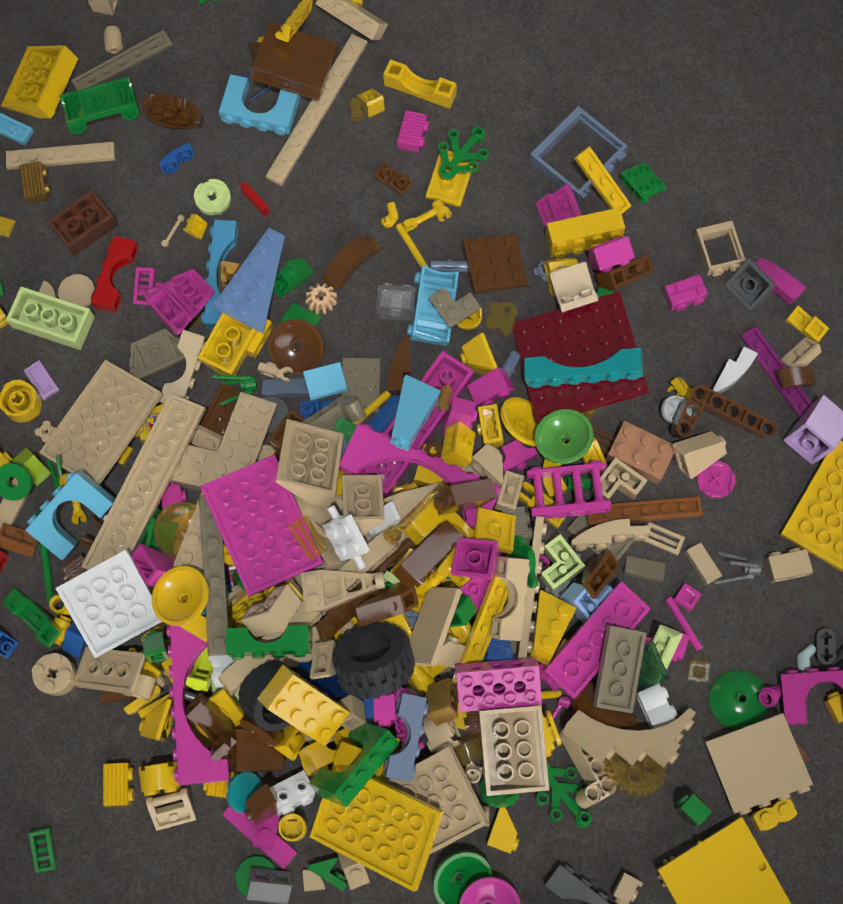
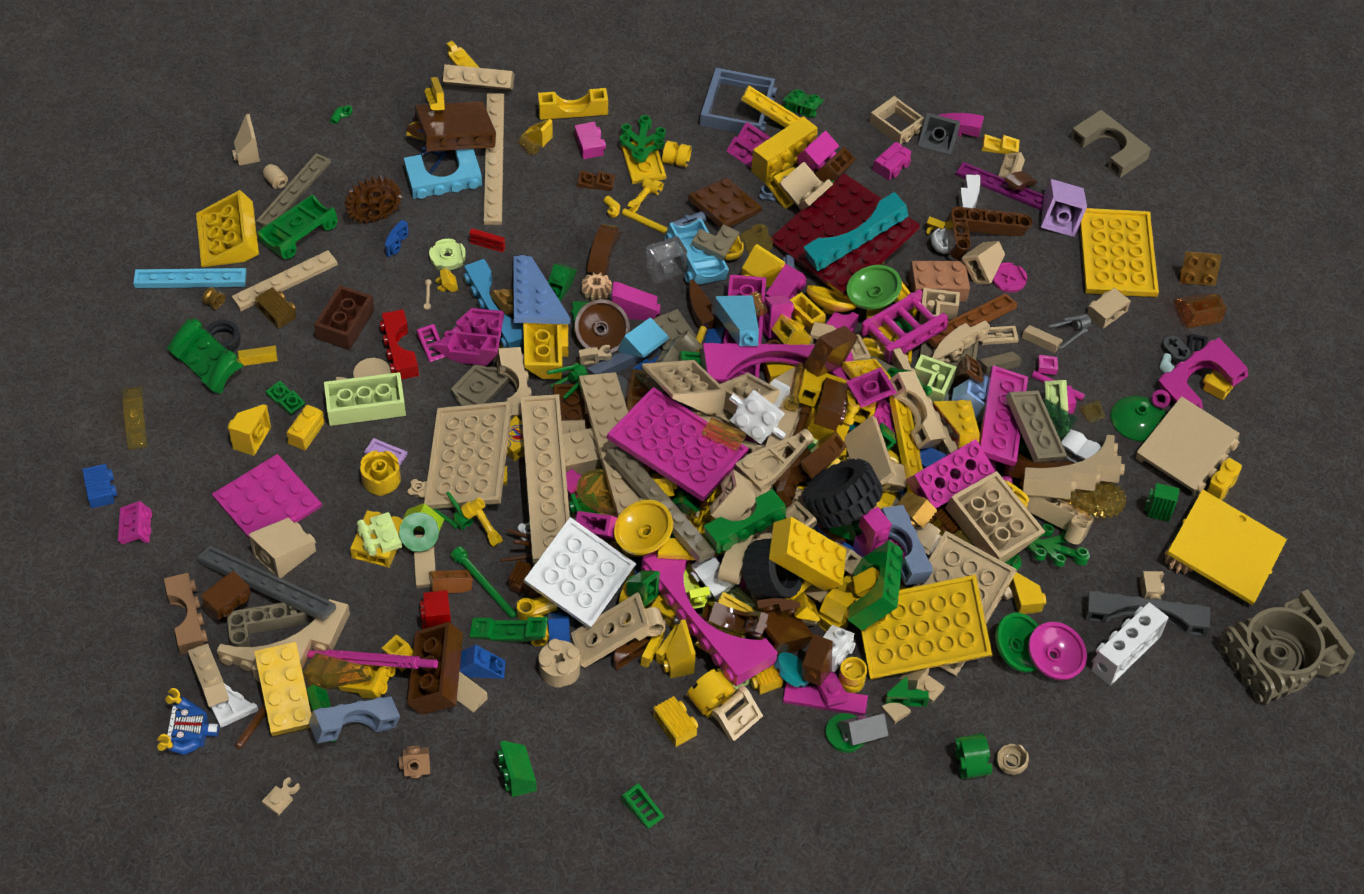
camera: 35 degrees left, 20 degrees down
medium azure arch [25,469,115,560] -> none
none -> dark pink slope [612,282,661,320]
none -> yellow wheel [662,141,692,168]

